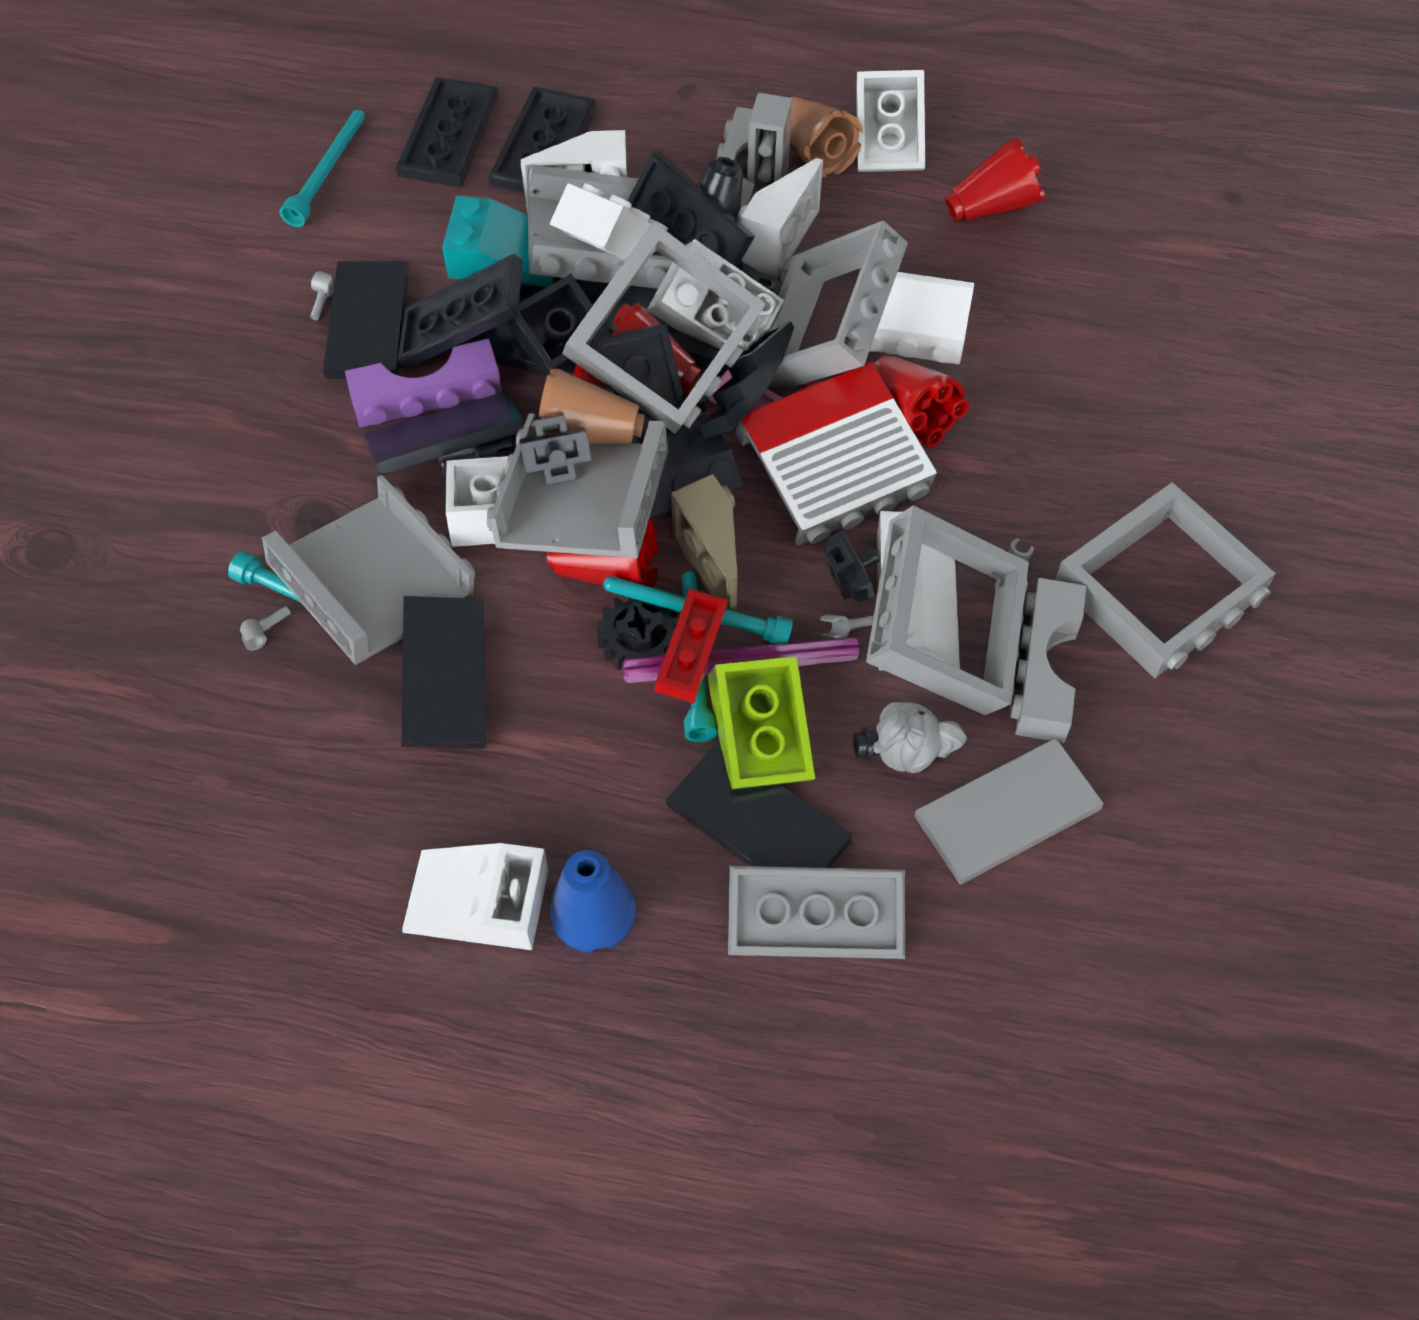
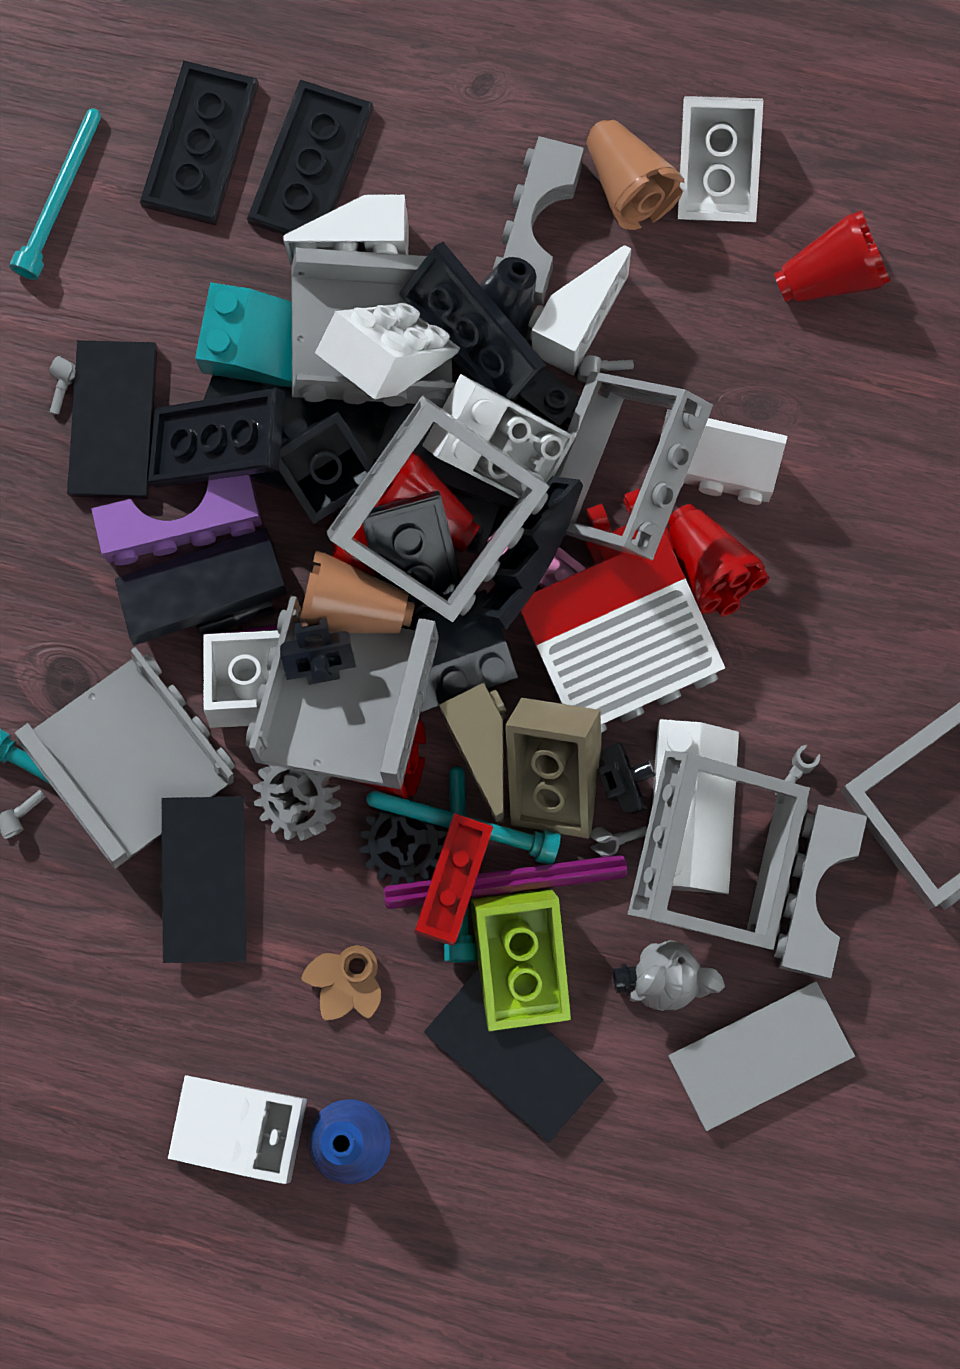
camera: 10 degrees right, 20 degrees up
light grey tile [728,866,905,959] -> none
light grey brick [747,93,792,195] -> none
none -> light grey gear [253,765,341,841]
none -> medium nougat plate [301,945,382,1020]
none -> dark tan slope [505,698,601,839]

